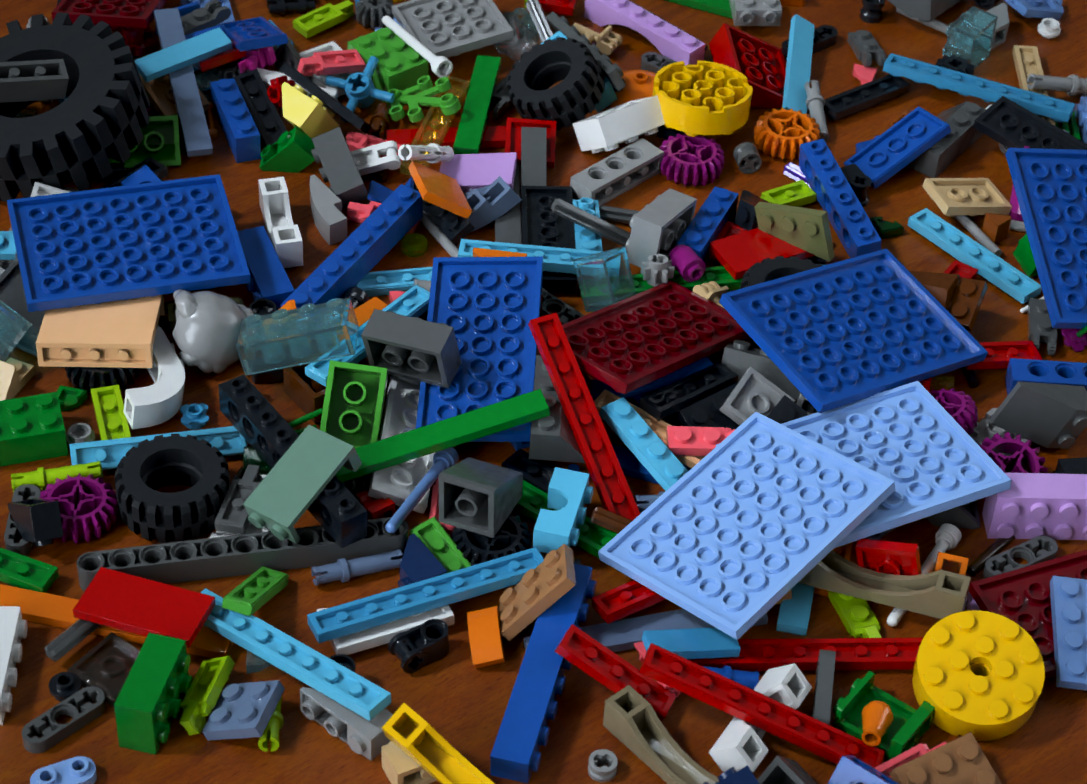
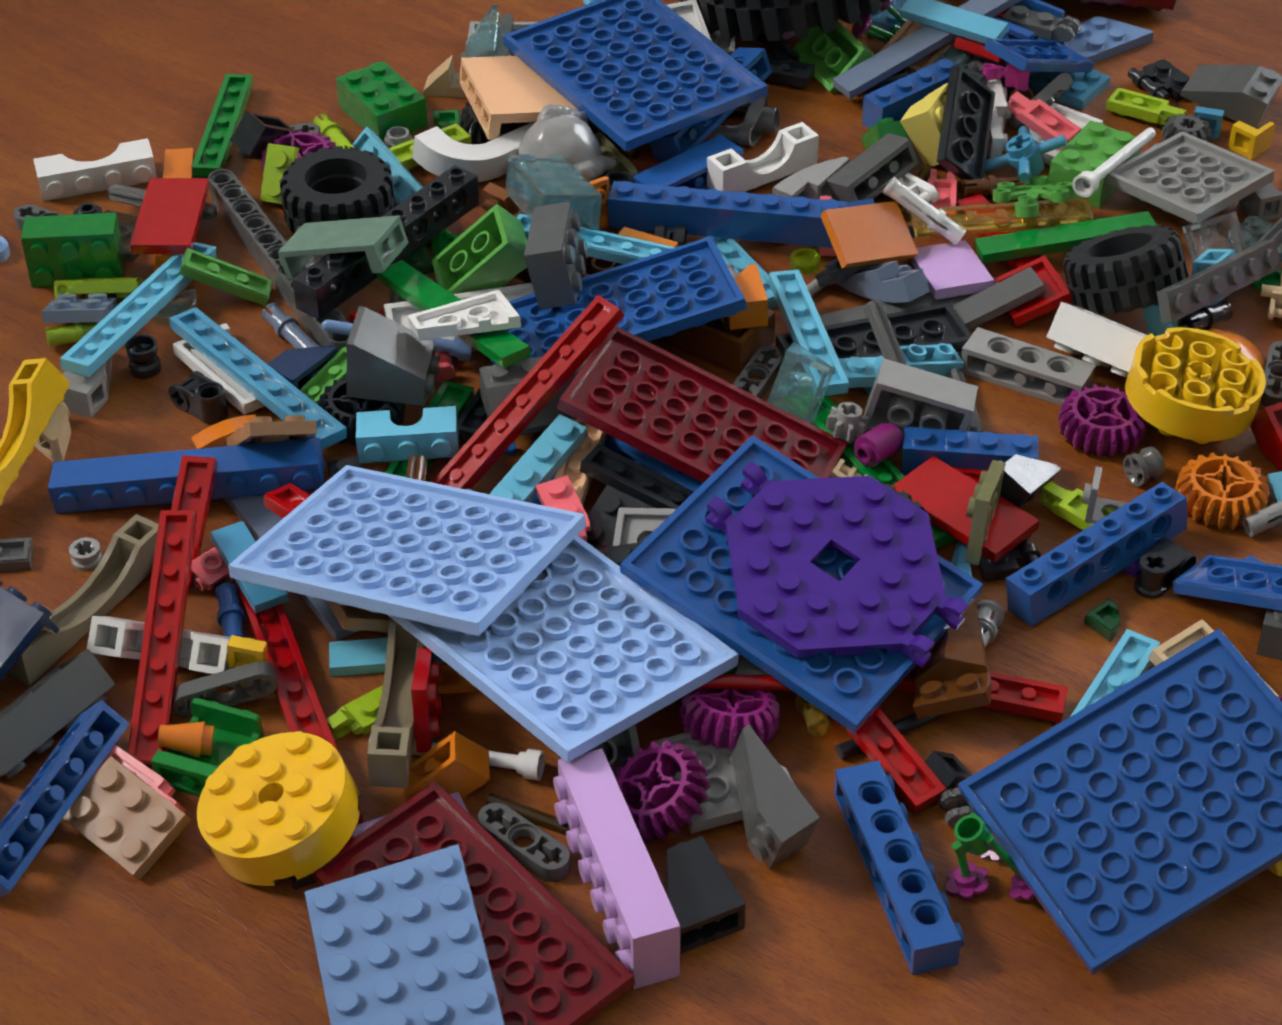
camera: 75 degrees right, 0 degrees up
none -> yellow plate [227,635,268,686]
none -> lime plate [260,143,299,204]
none -> white wing [408,289,521,340]
none -> dark purple plate [705,461,969,668]
none -> black plate [924,751,973,790]
none -> light grey bracket [1081,466,1127,524]

